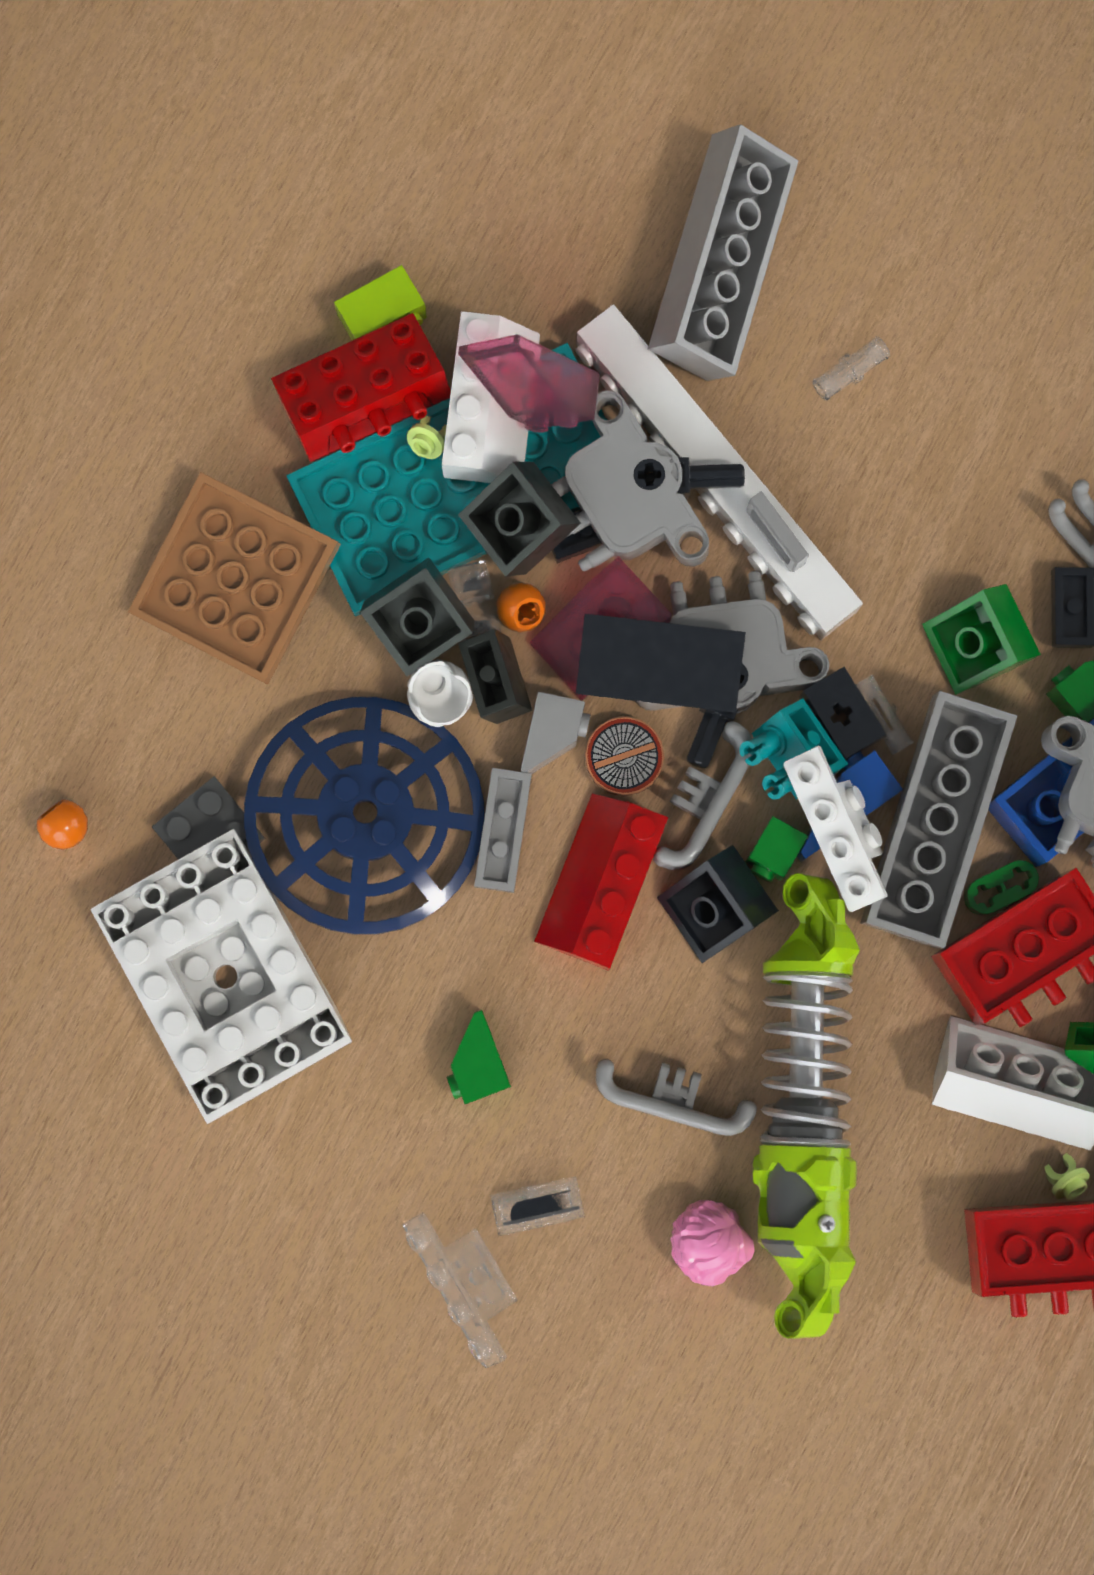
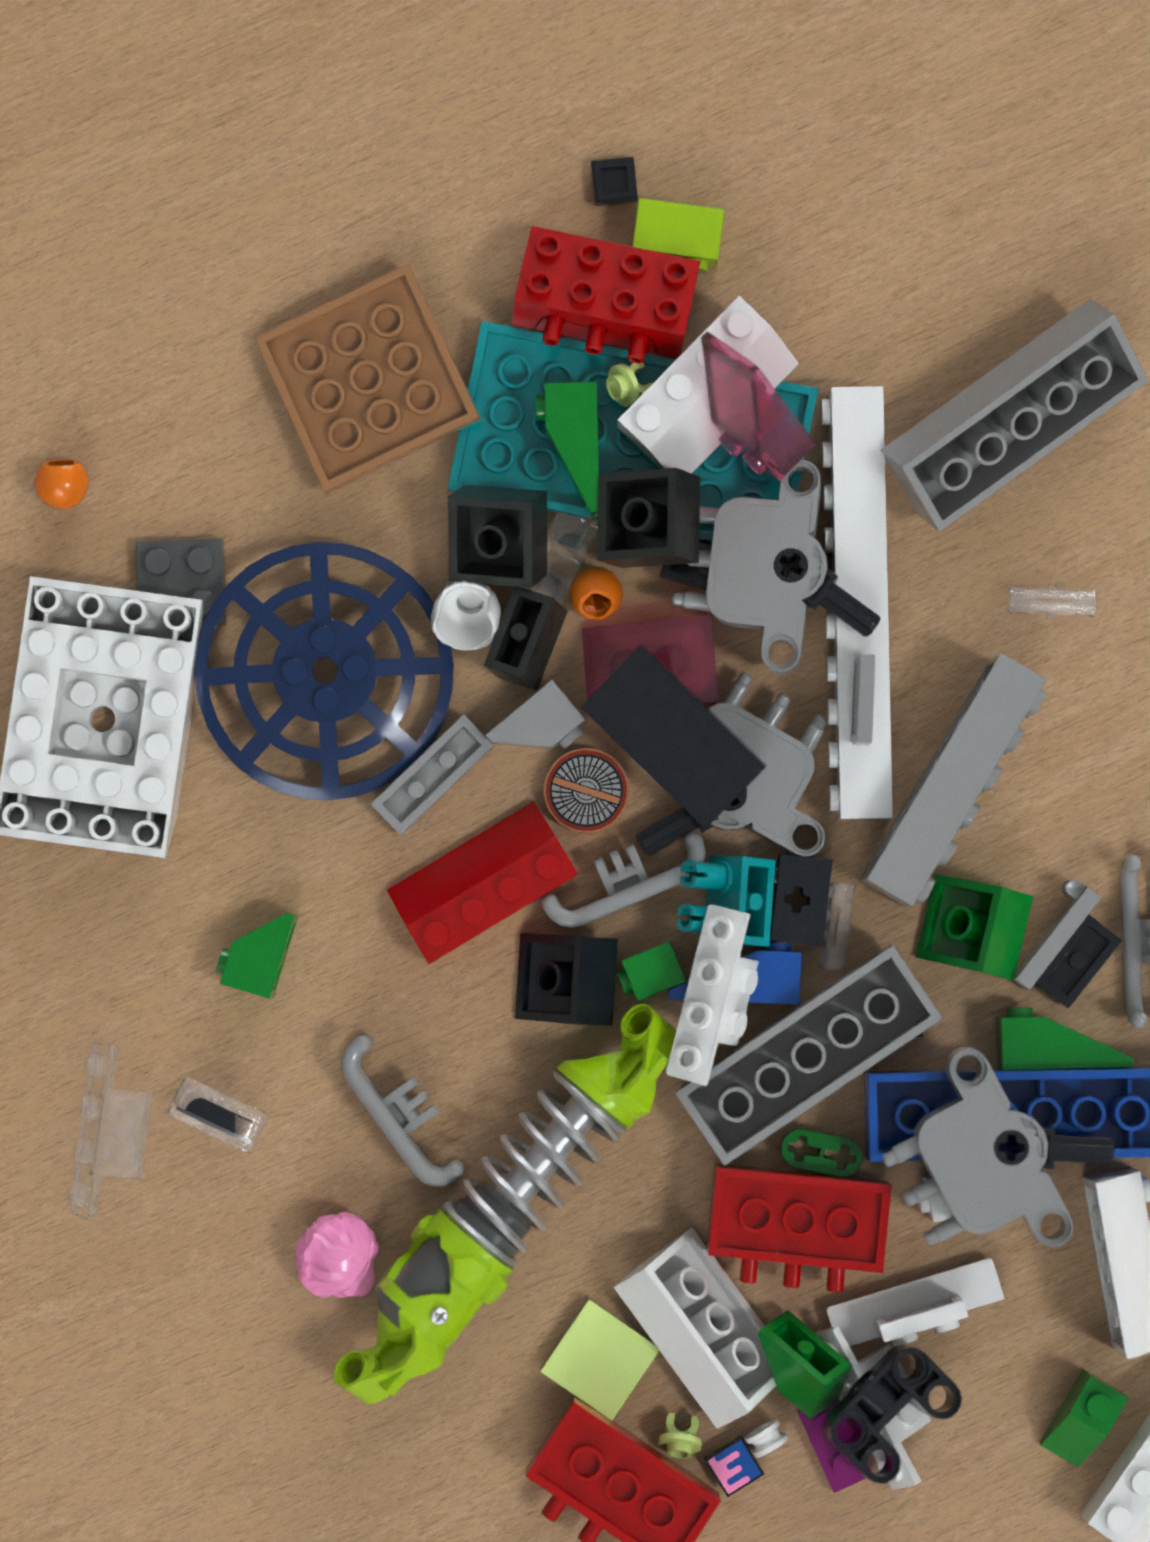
camera: 40 degrees right, 5 degrees up
none -> green slope [536,382,599,517]
none -> yellowish green tile [540,1298,659,1421]
none -> black tile [591,157,638,207]
none -> light grey brick [859,653,1047,907]
none -> light grey hinge [1012,880,1102,990]

